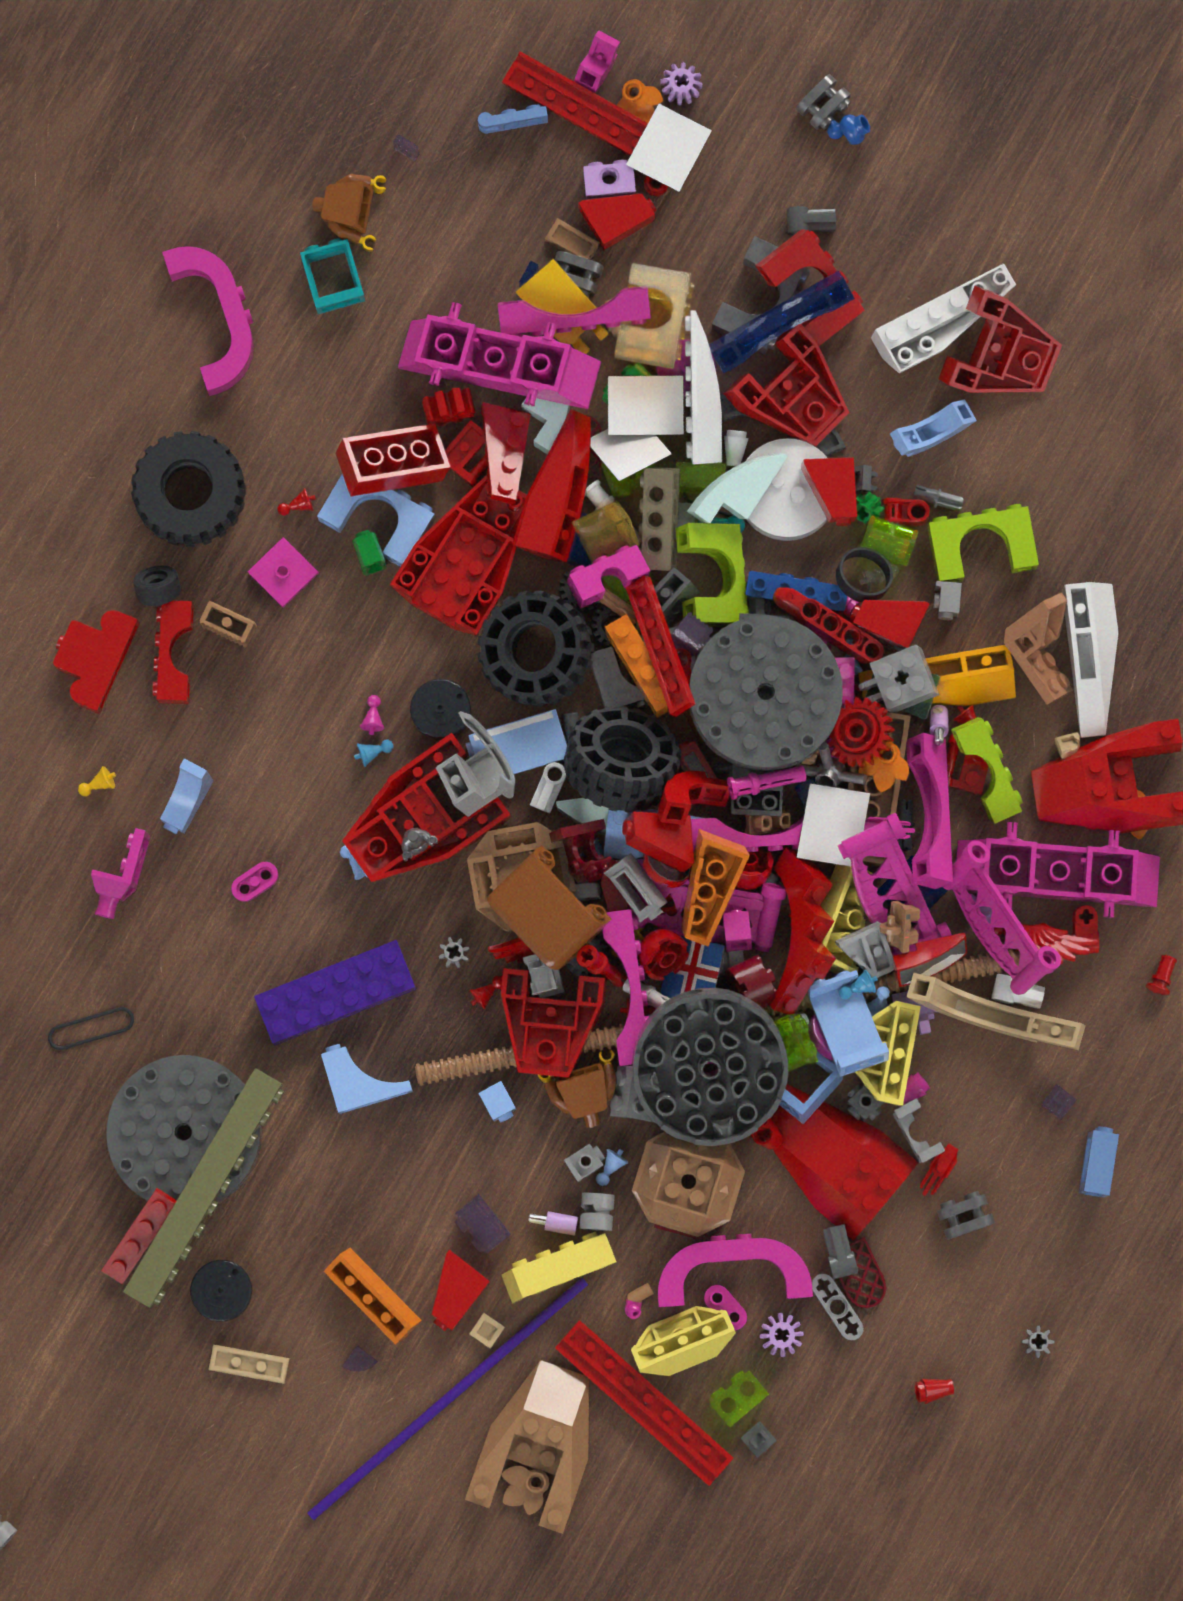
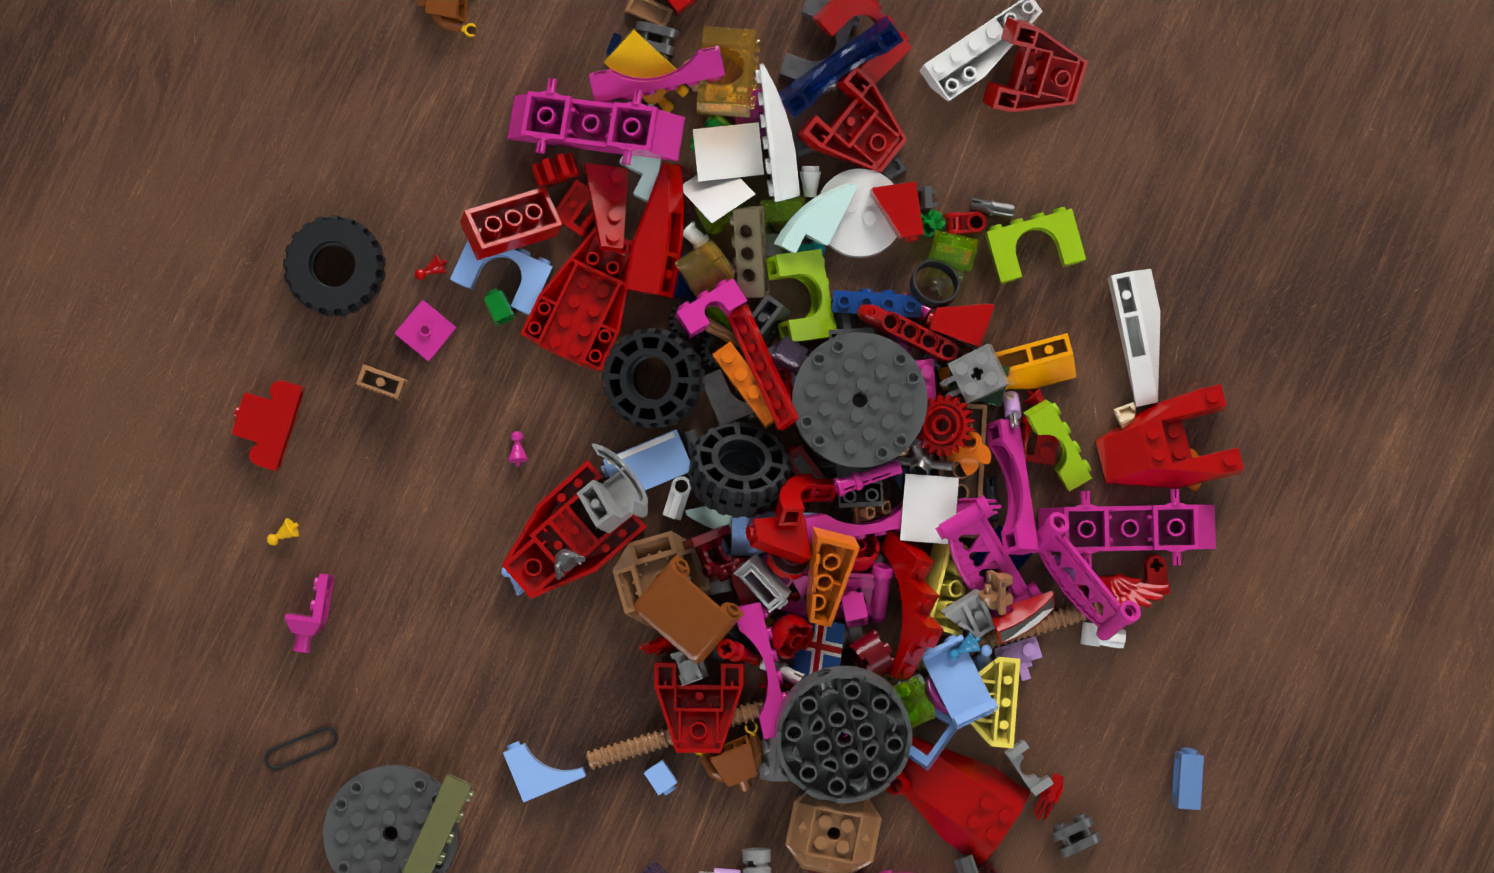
camera: 10 degrees left, 5 degrees up
black tyre [133,565,181,606] -> none
red arch [152,600,194,704] -> none
light blue arch [160,759,213,834] -> none
dark pink arch [162,247,254,396] -> none
dark pink plate [231,862,279,902] -> none
dark purple brick [254,940,416,1046] -> none
teal window [300,238,365,315] -> none
dark azure piece [354,740,394,767] -> none
black wheel [410,679,471,740] -> none
light grey gear [439,937,470,969] -> none
red piece [469,976,502,1009] -> none
light grey brick [564,1144,605,1182] -> none
light blue piece [596,1149,628,1186] -> none
dark grey brick [846,1084,884,1121] -> none
light blue arch [890,399,976,457] -> none
dark pink cone [899,1072,930,1107] -> none
tan arch [907,973,1085,1050] -> none
light grey brick [933,581,962,620] -> none
nougat bracket [1004,592,1073,705] -> none
clear purple tile [1041,1084,1077,1120] -> none
red pin [1146,955,1177,996] -> none

